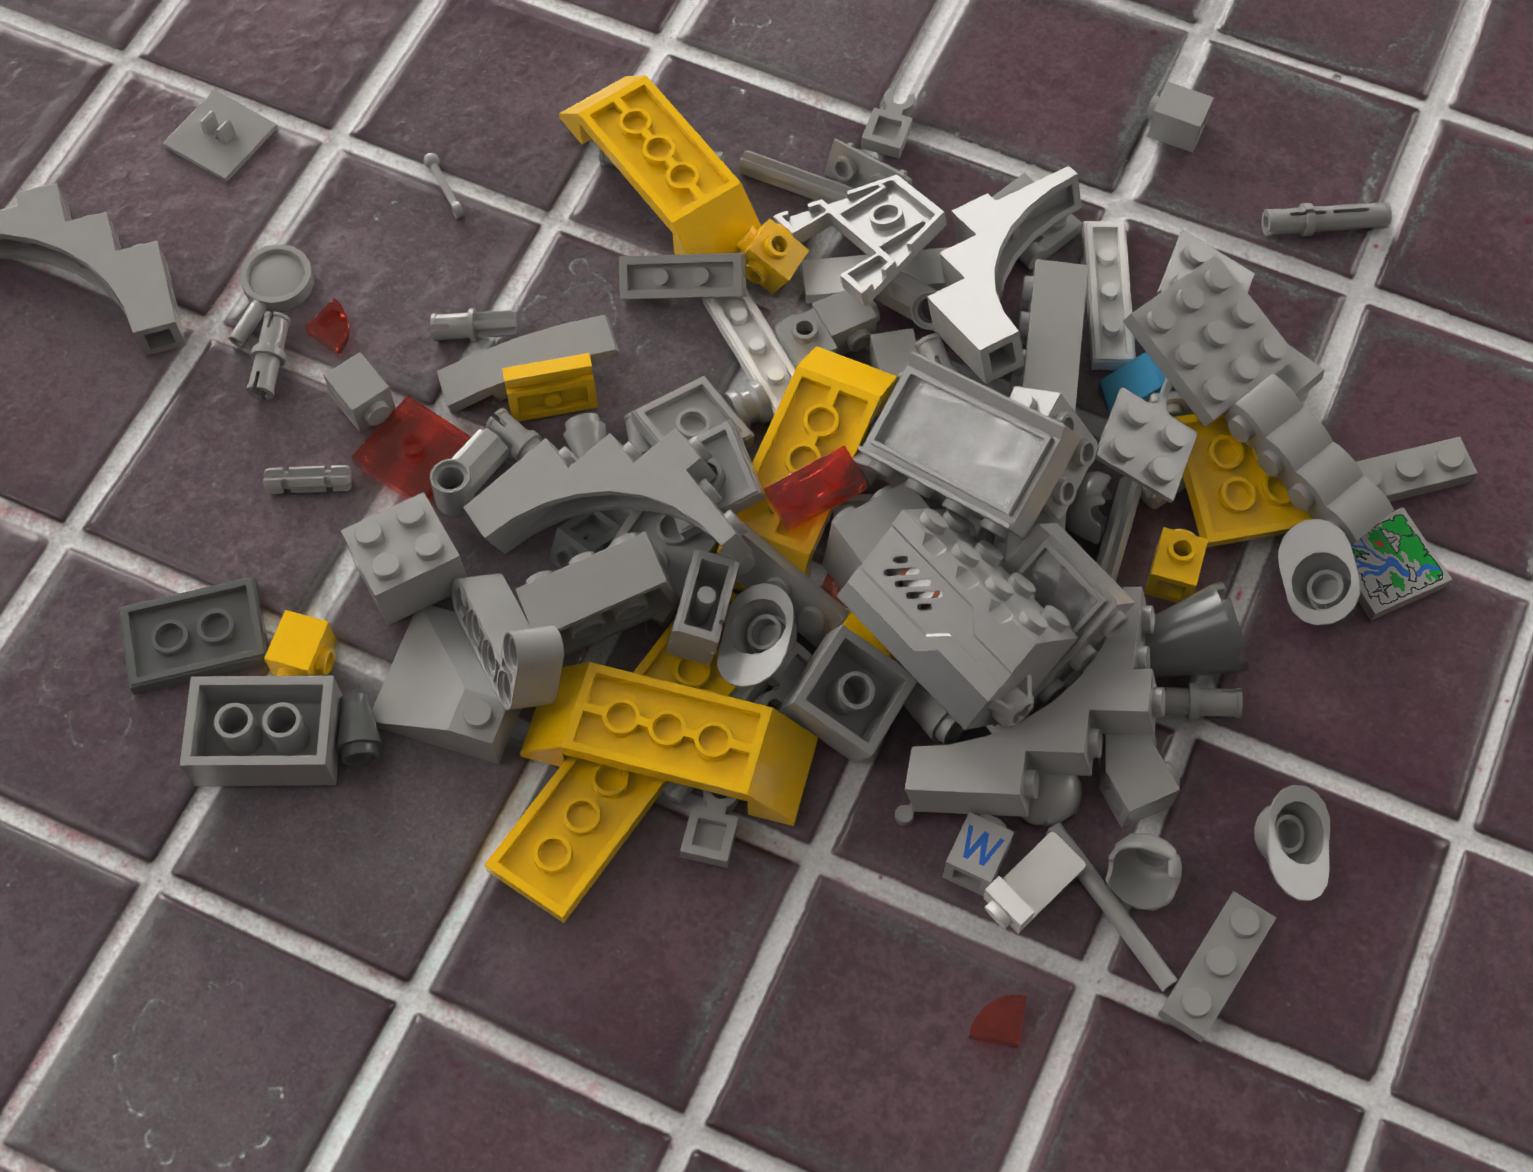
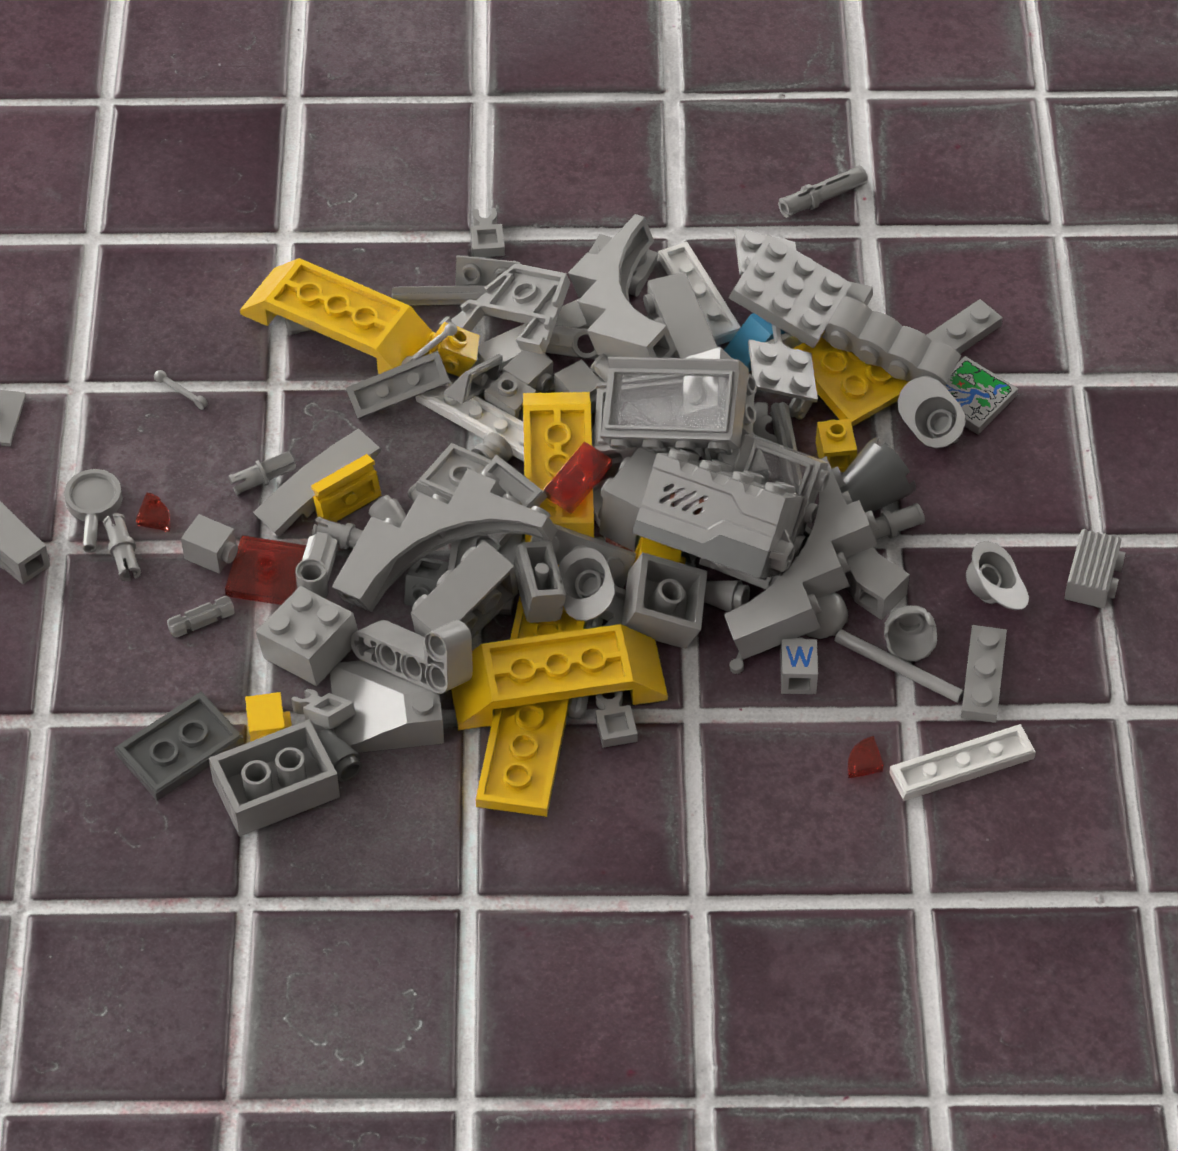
camera: 25 degrees left, 10 degrees down
white bracket [983,832,1086,934] -> none
light grey brick [1145,82,1214,153] -> none
none -> light grey plate [291,689,355,729]
none -> light grey hinge [401,323,457,365]
none -> light grey slope [444,354,503,403]
none -> white tile [889,724,1036,801]
none -> light grey brick [1064,529,1126,609]

